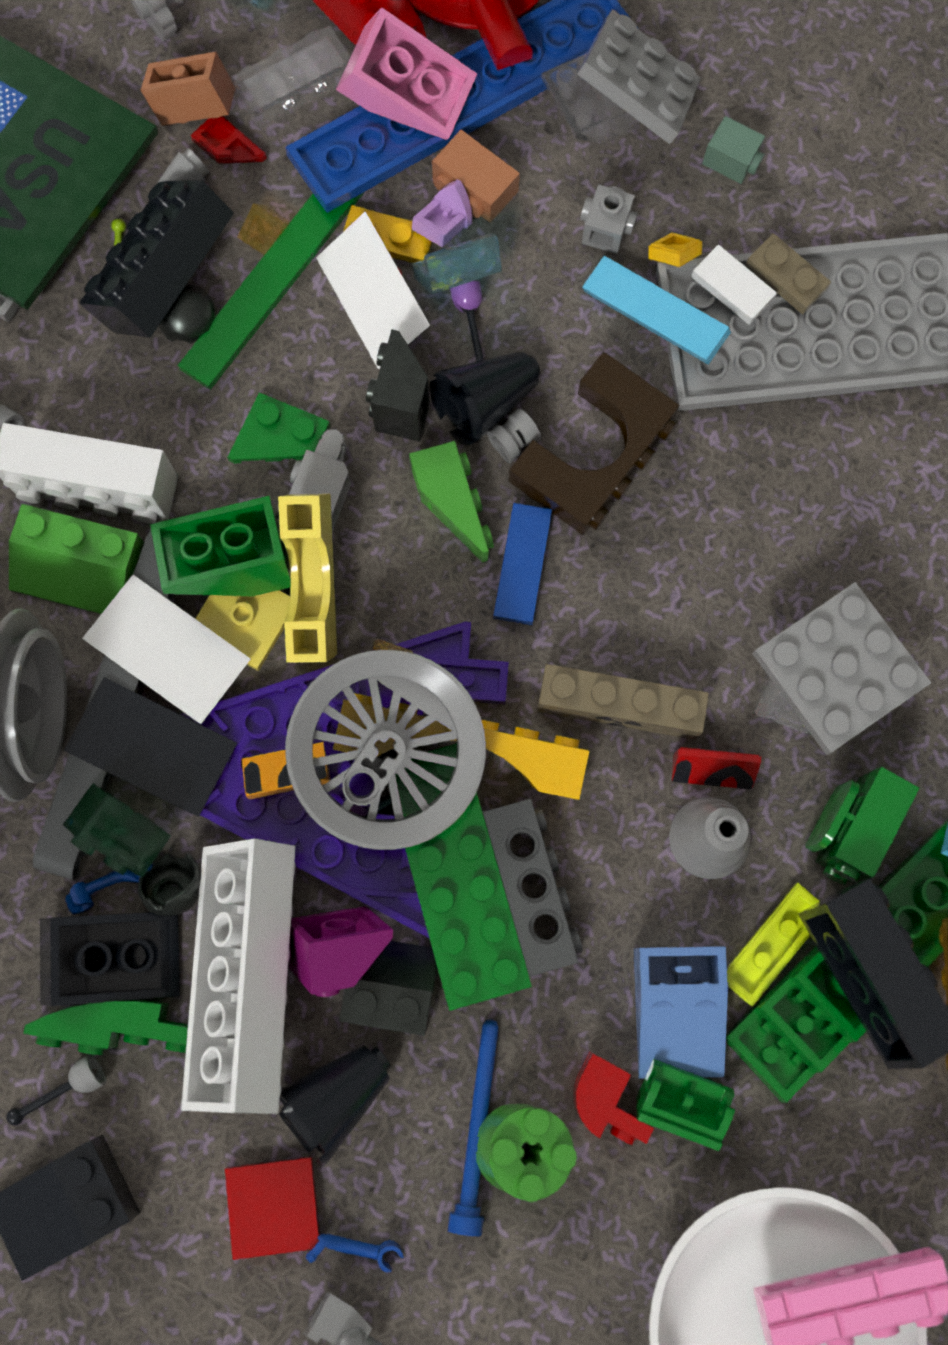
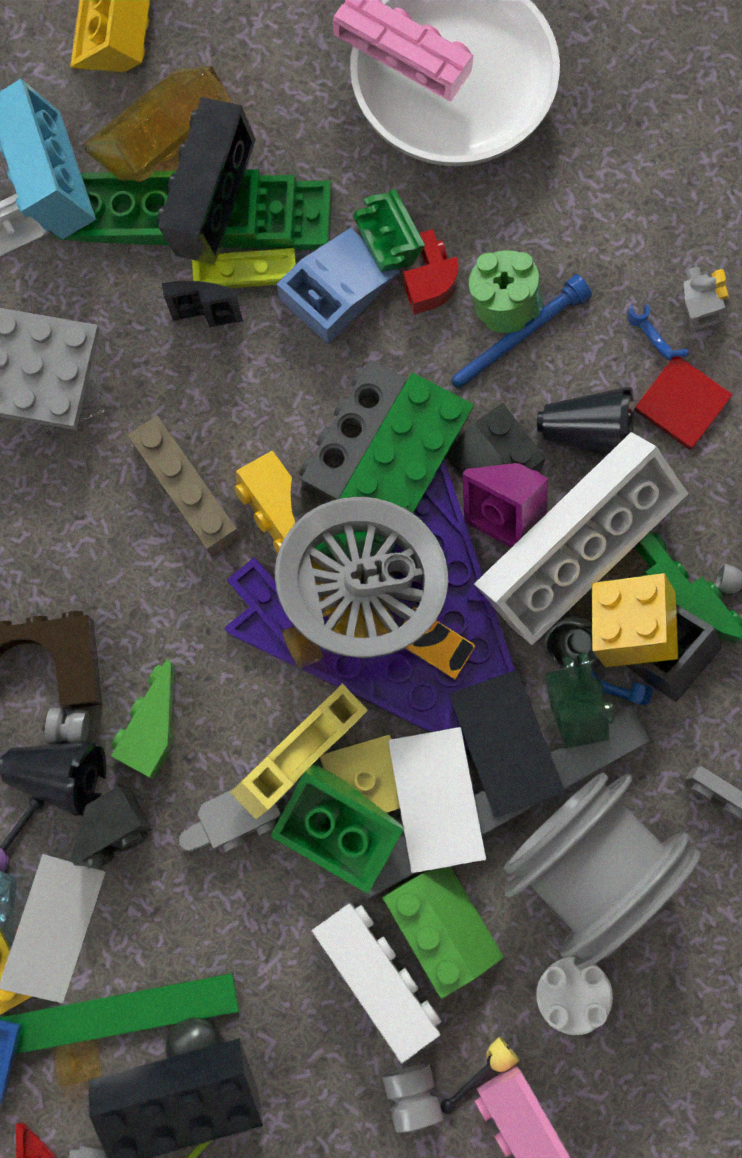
camera: 130 degrees left, 0 degrees up
green wing [227,392,331,464] -> none
blue tile [493,503,552,625] -> none
light grey cone [669,797,751,879] -> none
red slope [672,747,761,790] -> none
green brick [805,767,920,885] -> none
none -> black slope [162,281,243,328]
none -> yellow brick [592,573,678,667]

